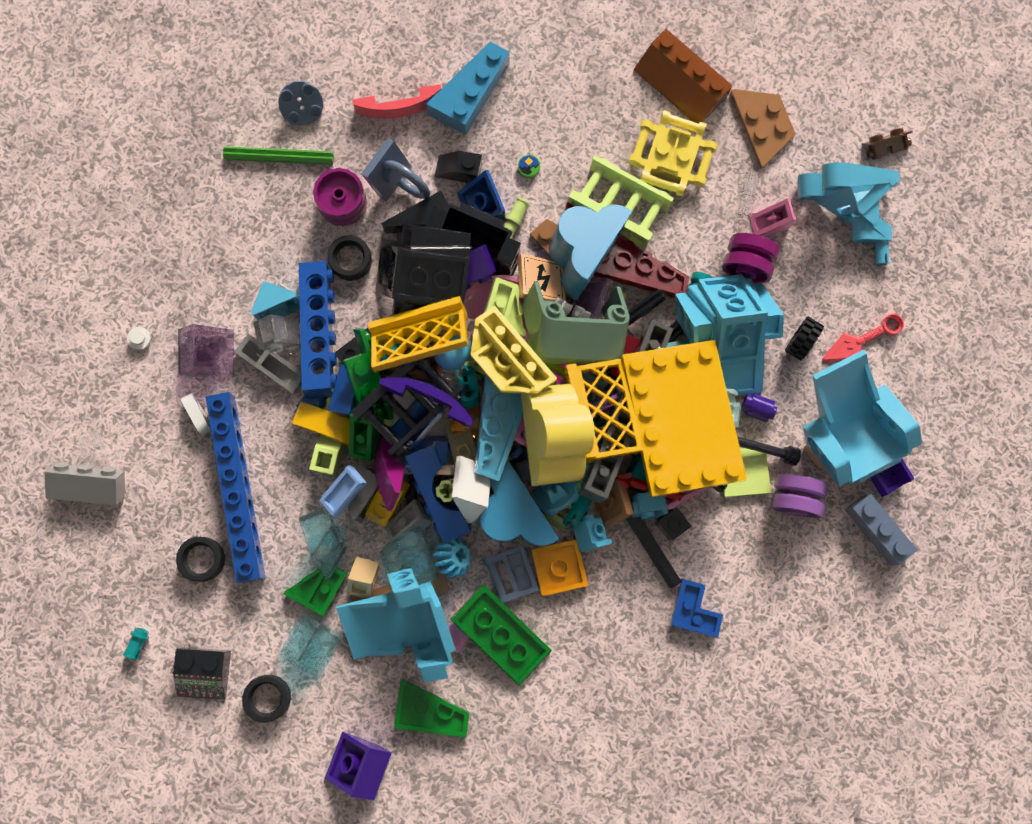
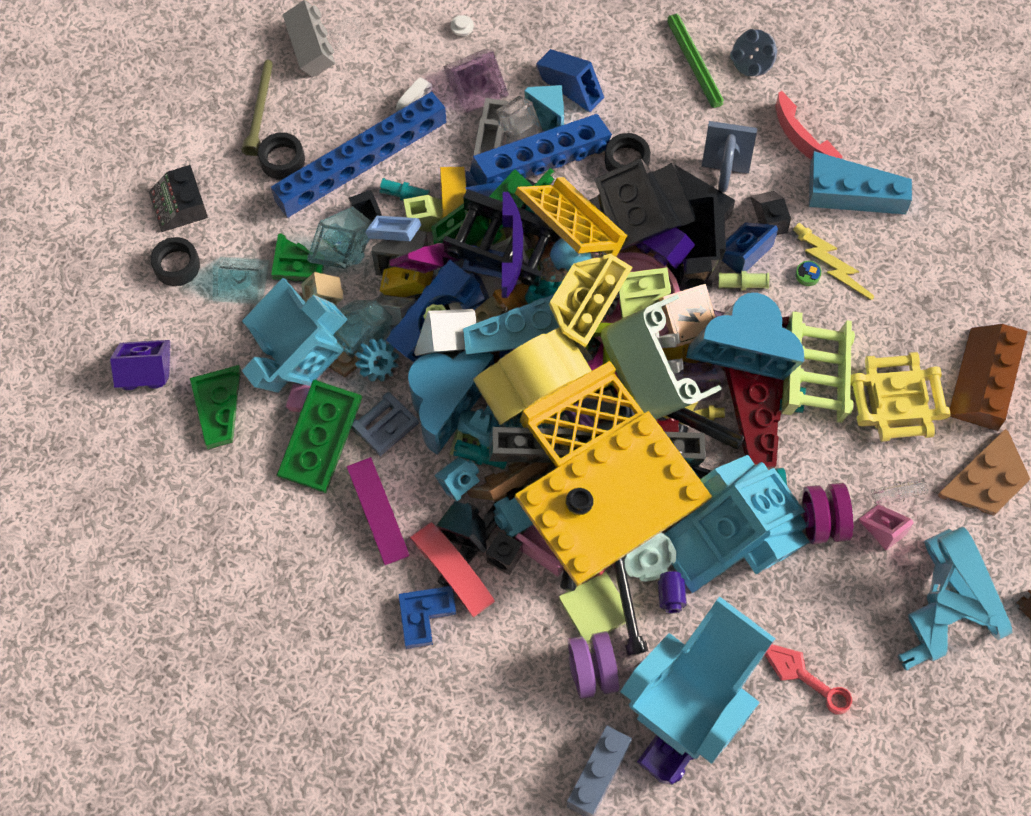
camera: 70 degrees right, 15 degrees down
teal pin [123,627,149,660] -> none
magenta wheel [313,168,367,226] -> none
light orange plate [531,539,589,596] -> none
red piece [615,472,683,501] -> none
black tyre [785,316,824,361] -> none
none -> olive piece [241,60,273,156]
none -> magenta slope [346,457,410,565]
none -> black panel [349,190,382,232]
none -> teal pin [379,178,430,201]
none -> coral slope [410,522,495,618]
none -> black slope [436,501,487,554]
none -> blue slope [536,49,605,112]
none -> black plate [566,488,594,515]
none -> light yellow piece [793,223,874,300]

